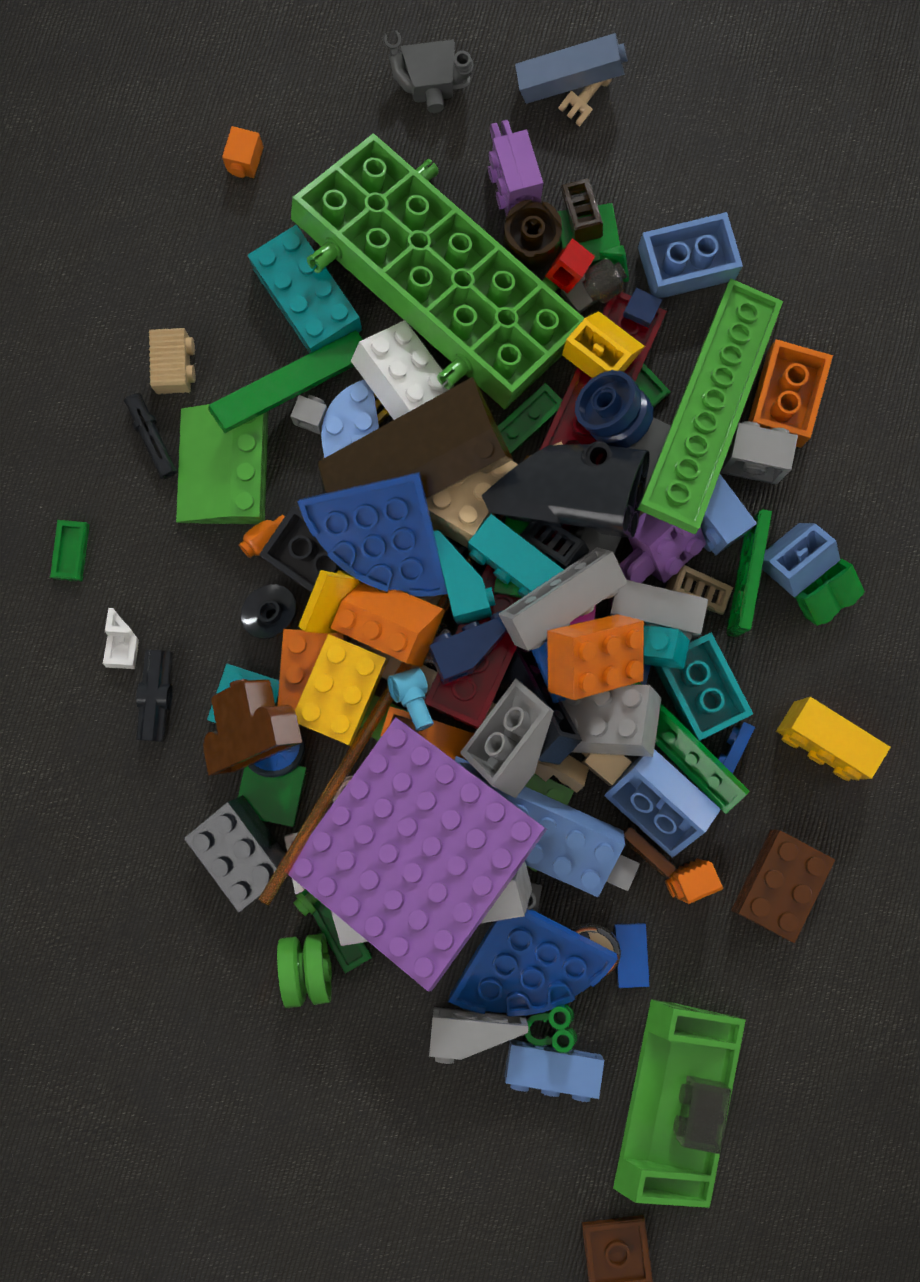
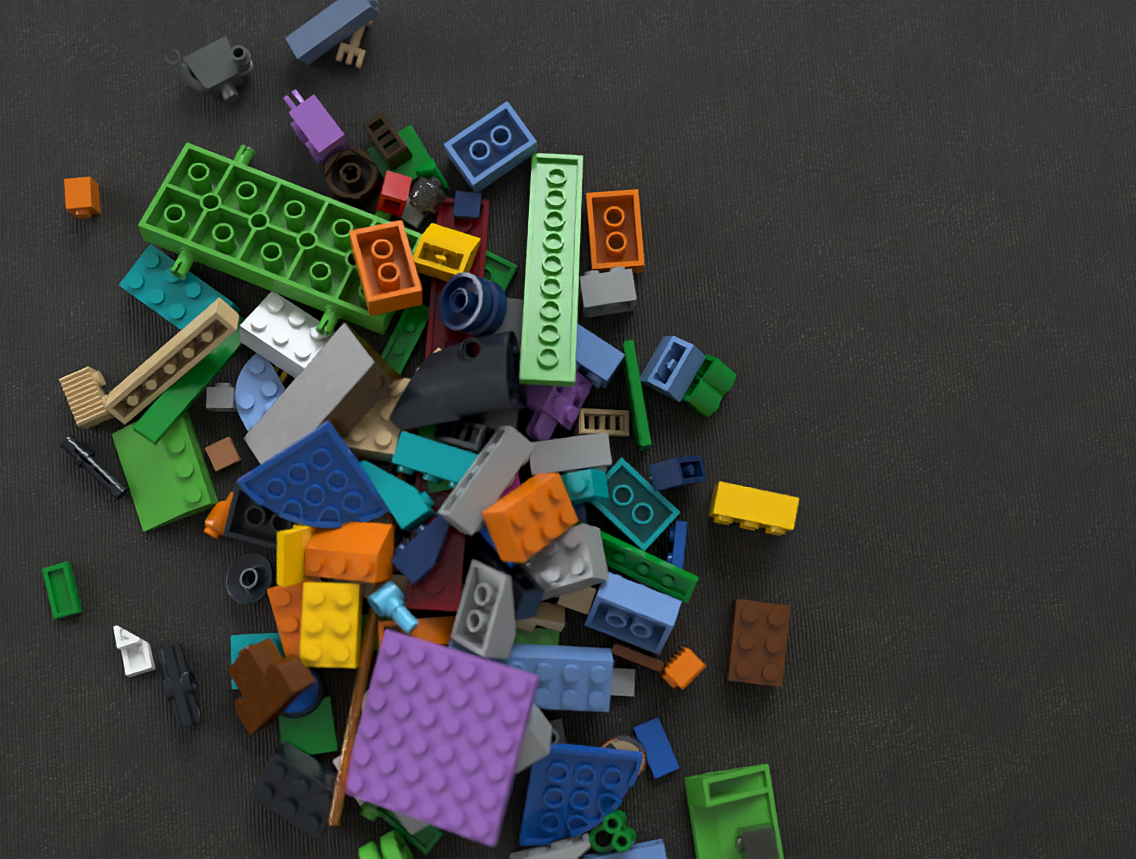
camera: 20 degrees left, 0 degrees up
none -> tan brick [104,297,239,425]
none -> nougat tile [205,437,242,472]
none -> orange brick [349,220,422,316]
none -> dark blue brick [648,456,707,491]

